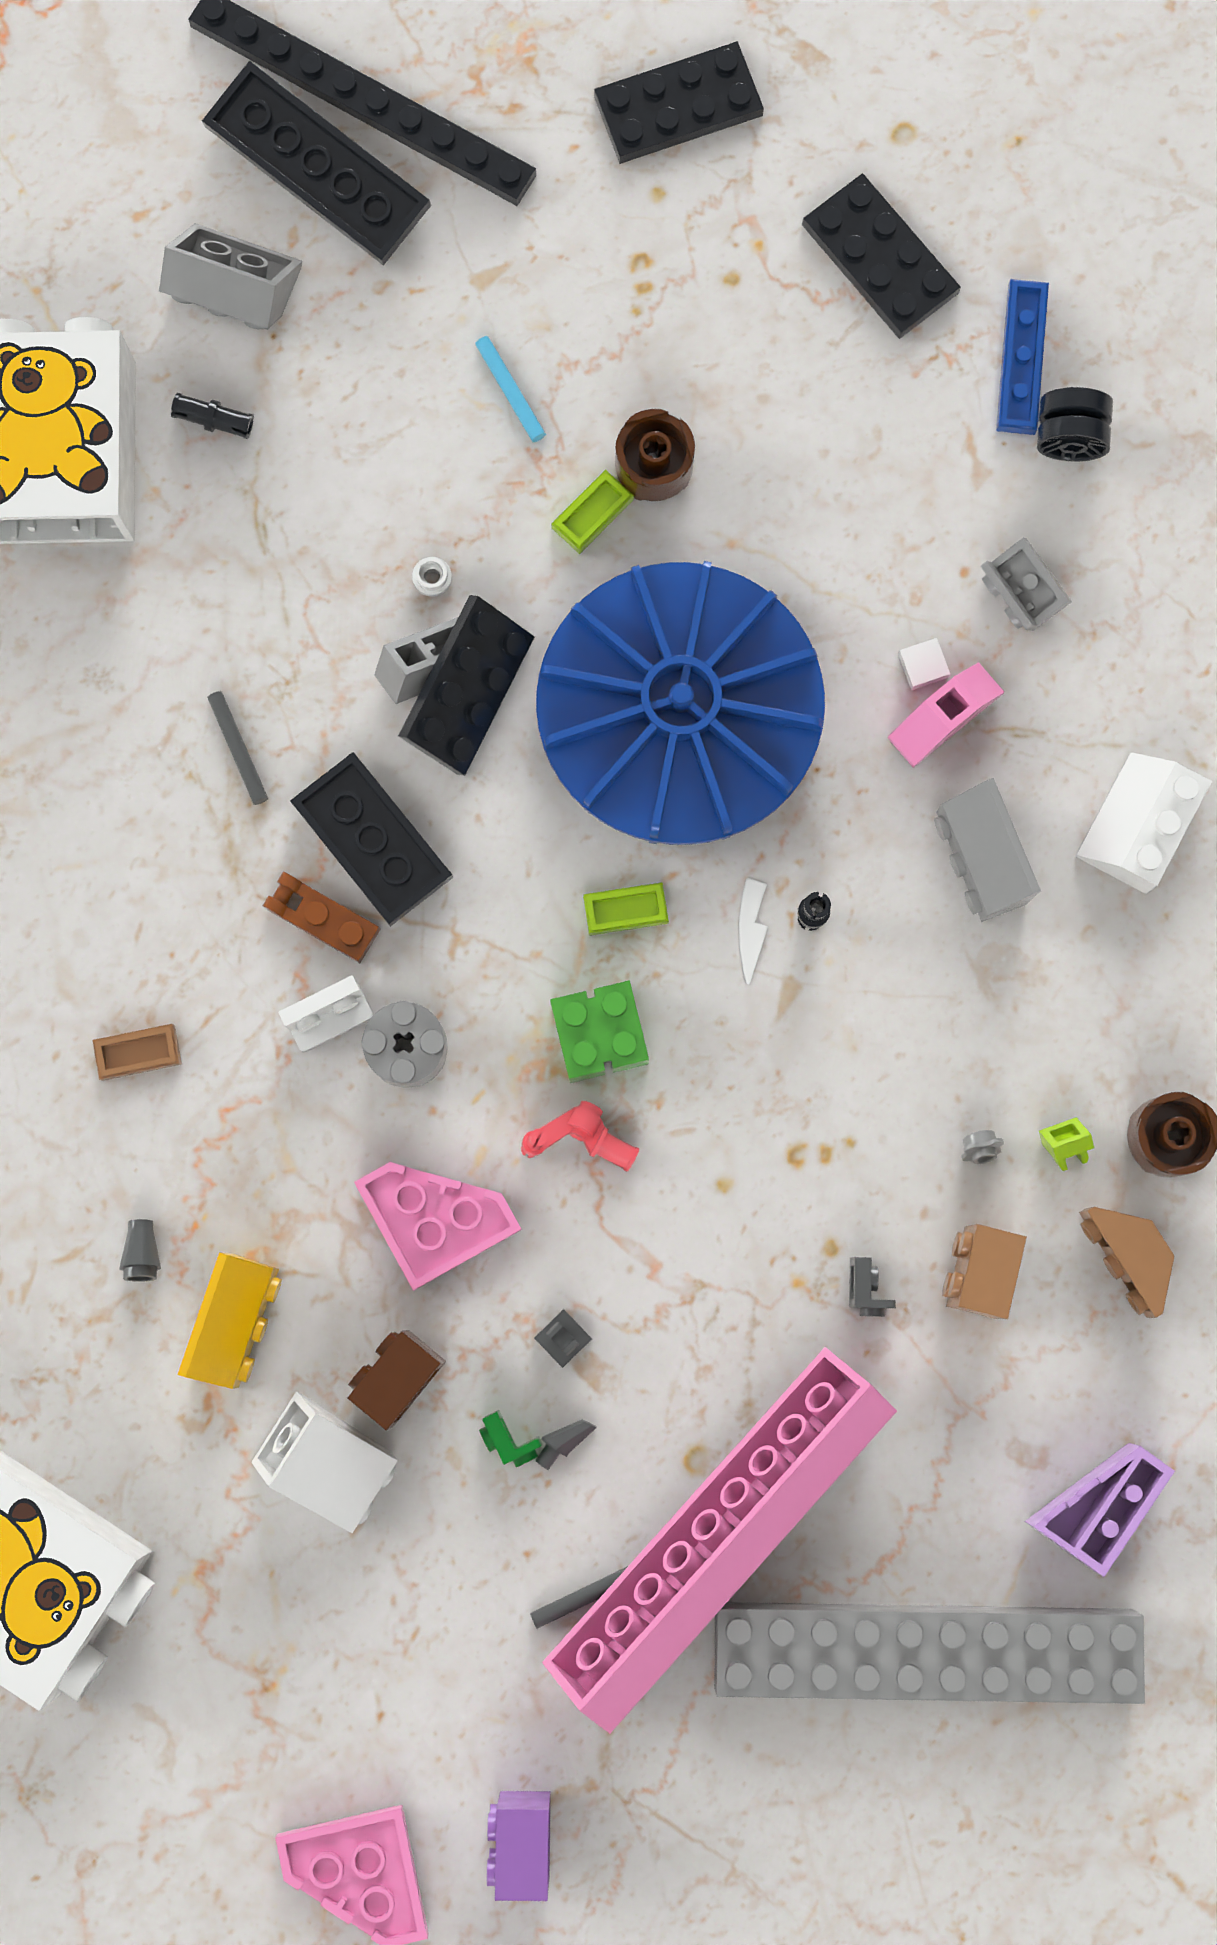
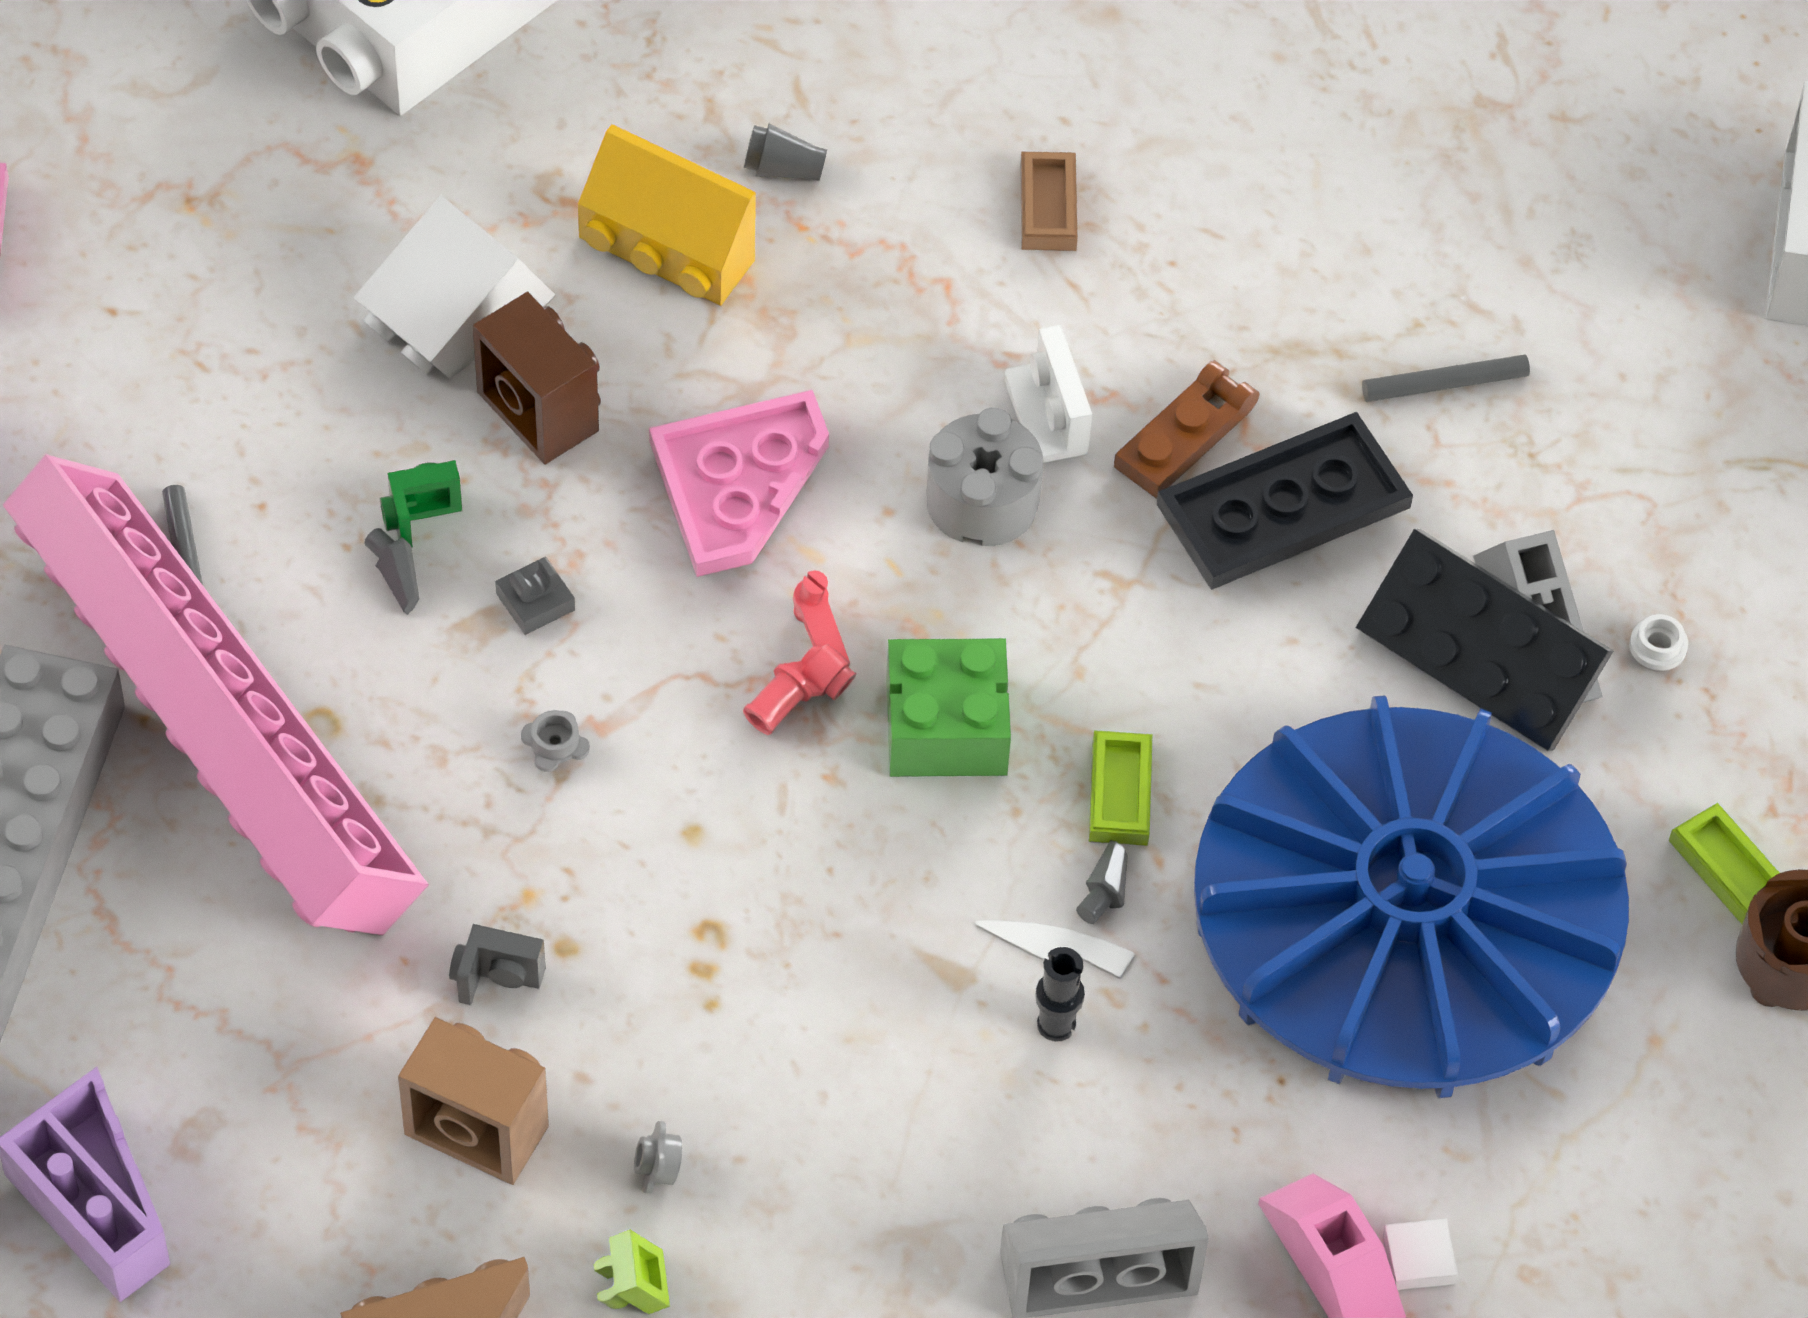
camera: 100 degrees right, 25 degrees down
none -> light grey plate [521,710,590,772]
none -> dark grey bar [1076,840,1128,924]

